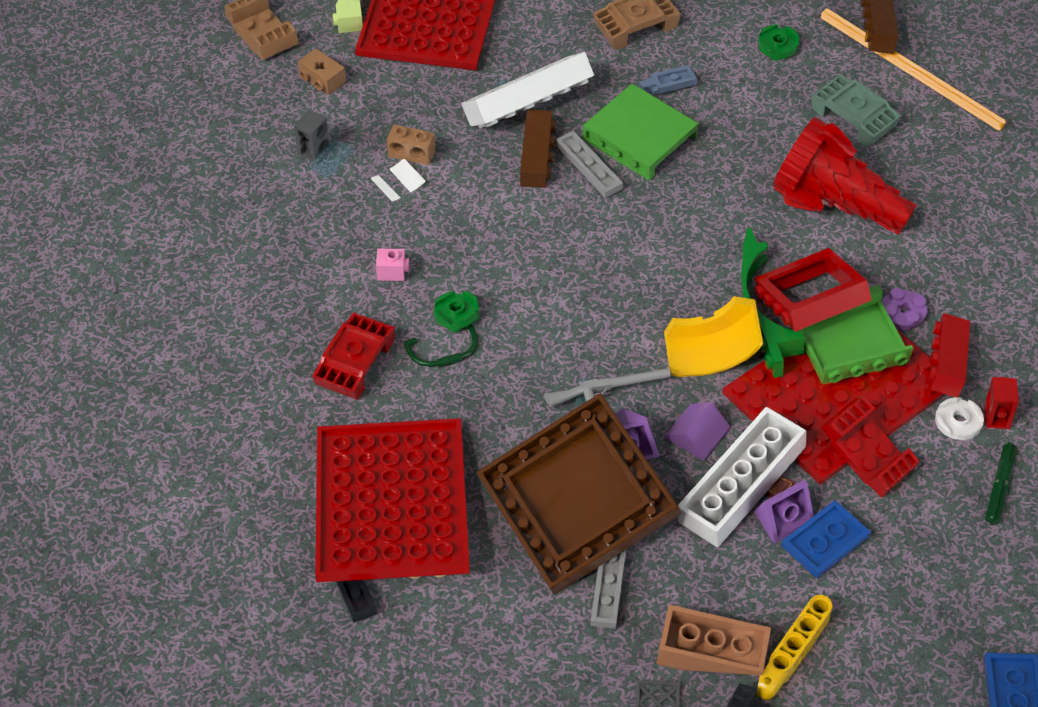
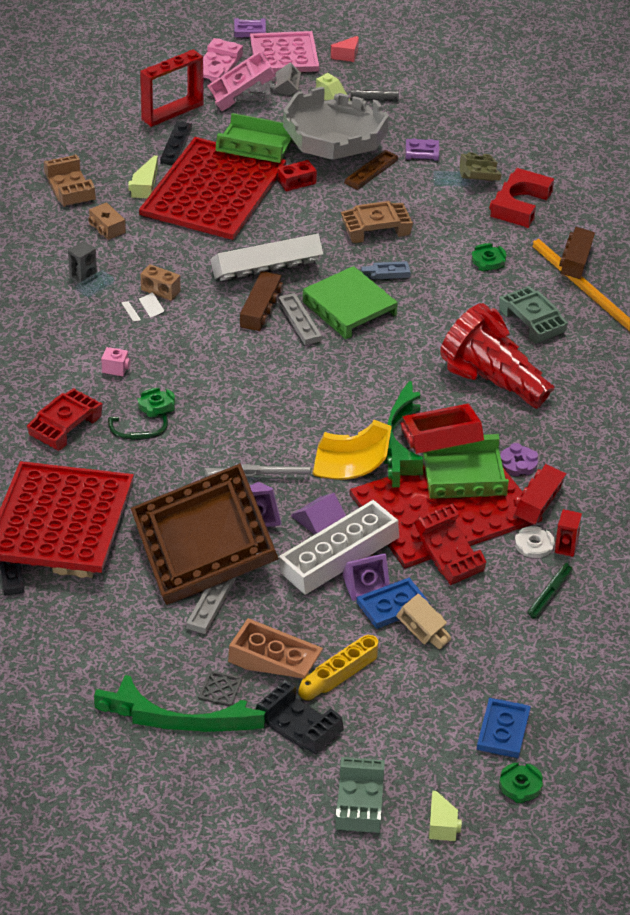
camera: 10 degrees right, 10 degrees down
none -> tan brick [396,593,451,649]

